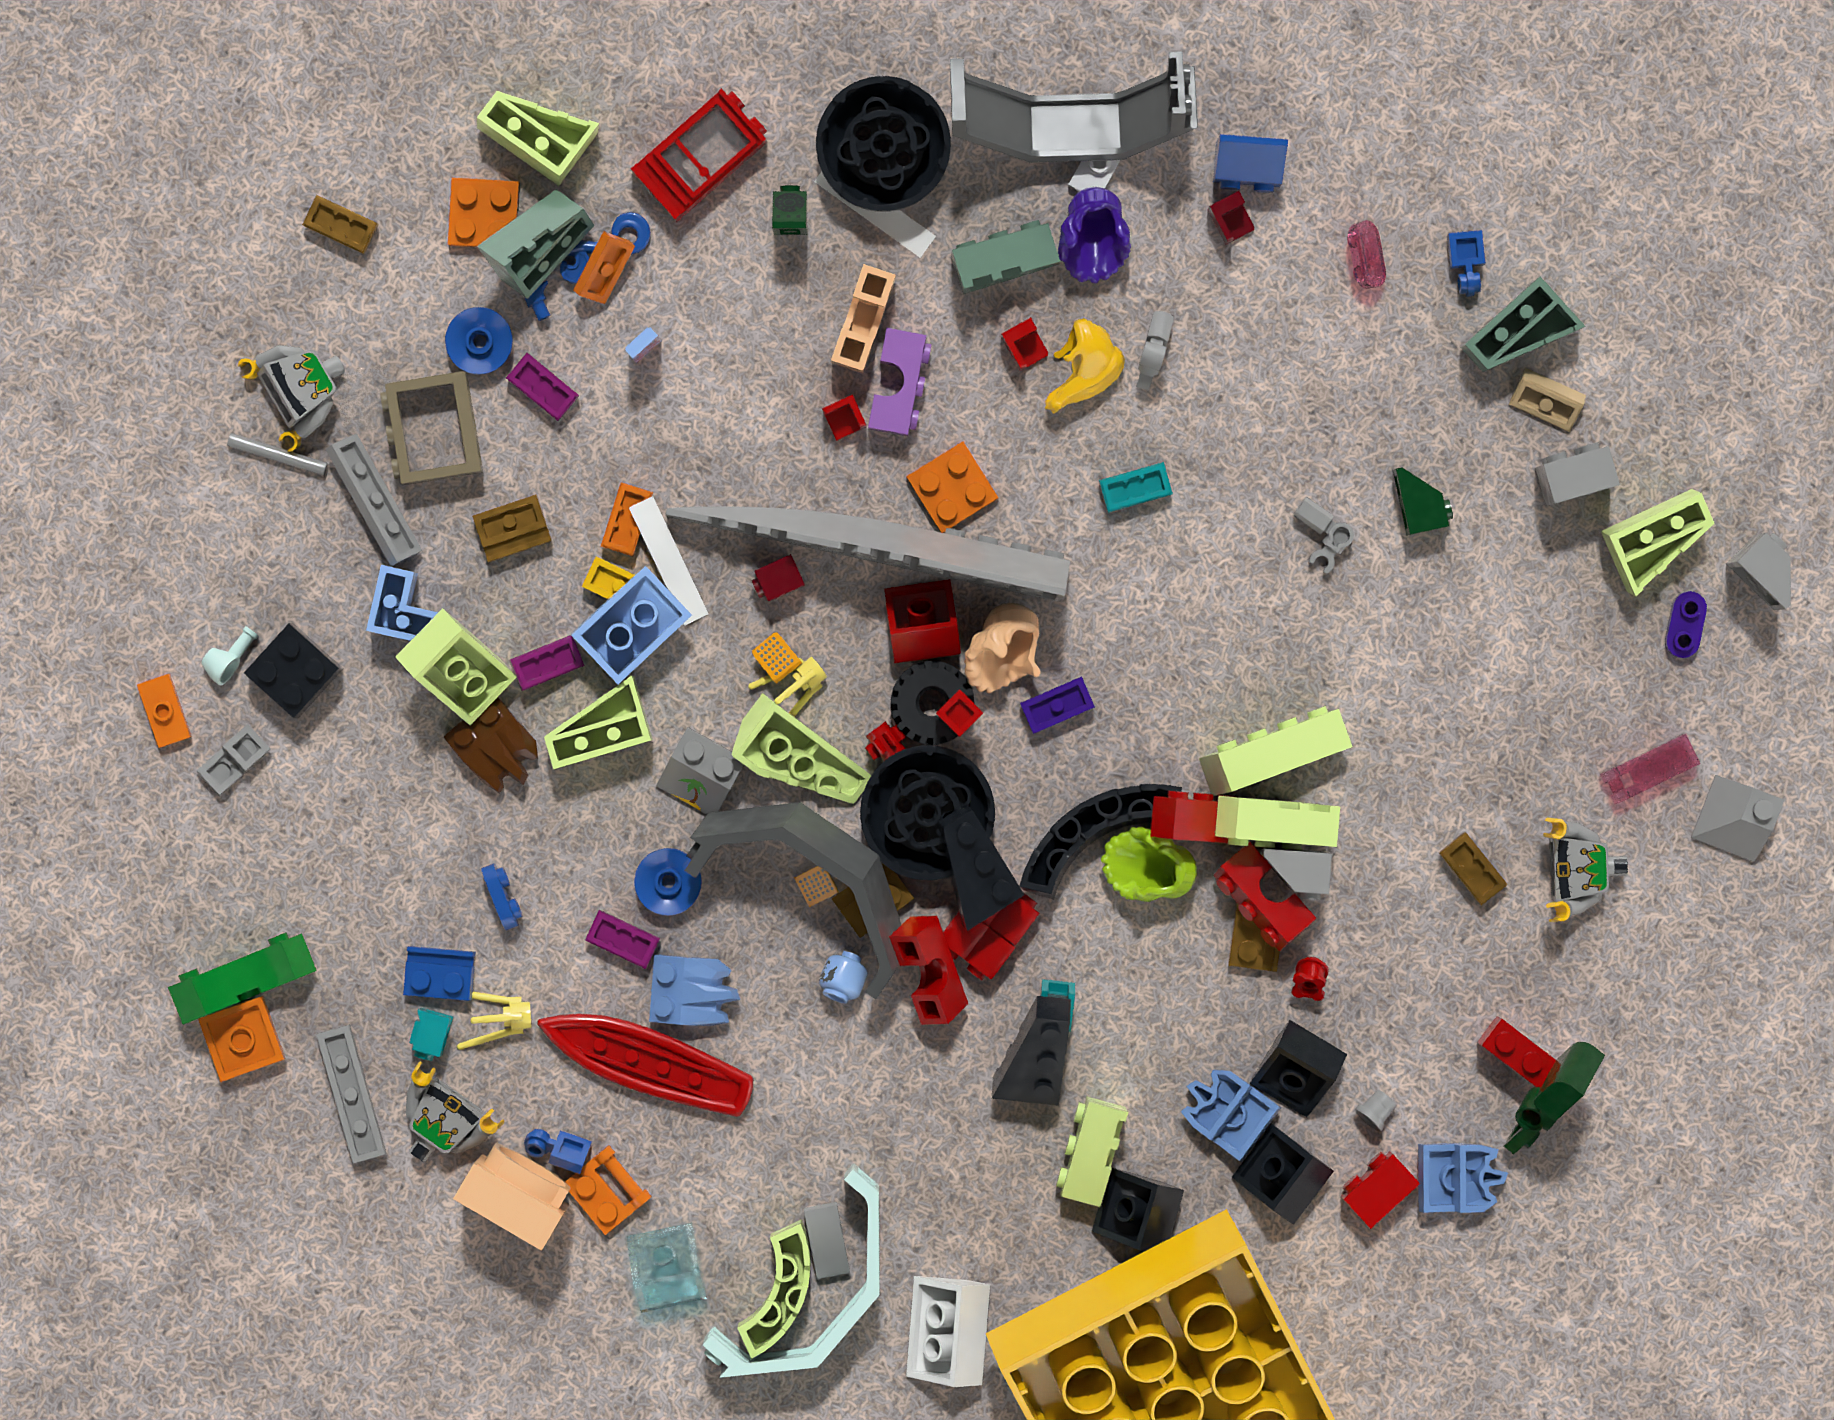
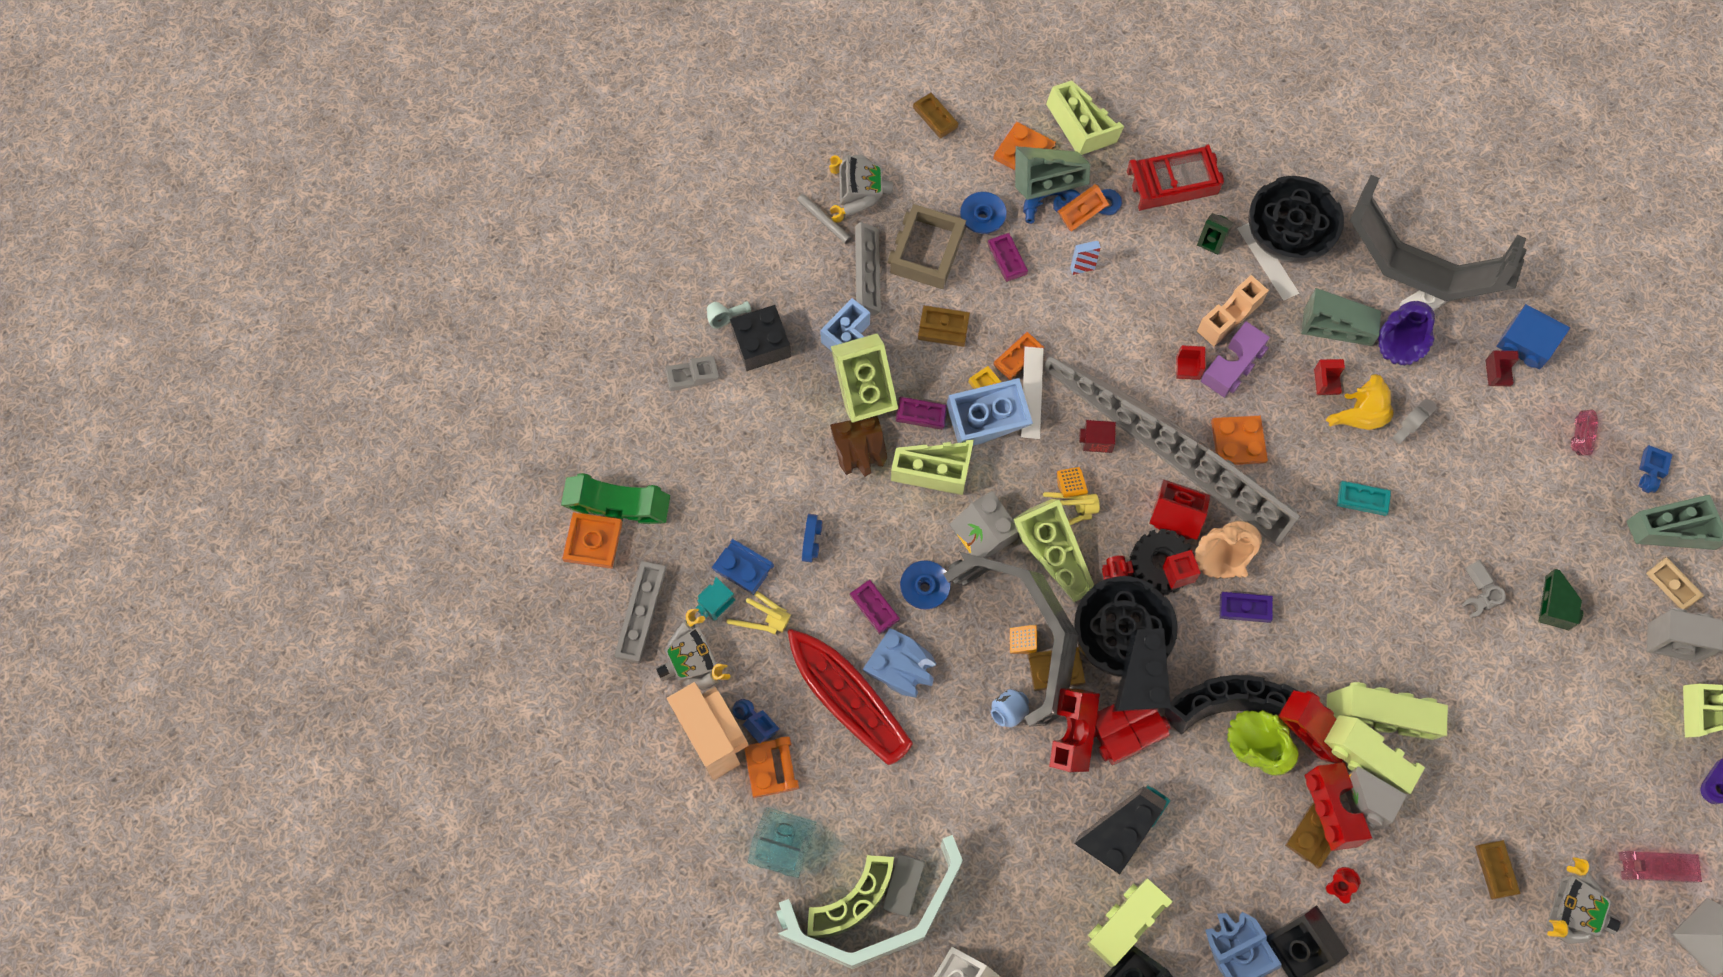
camera: 30 degrees right, 20 degrees down
orange plate [137,674,192,748] -> none

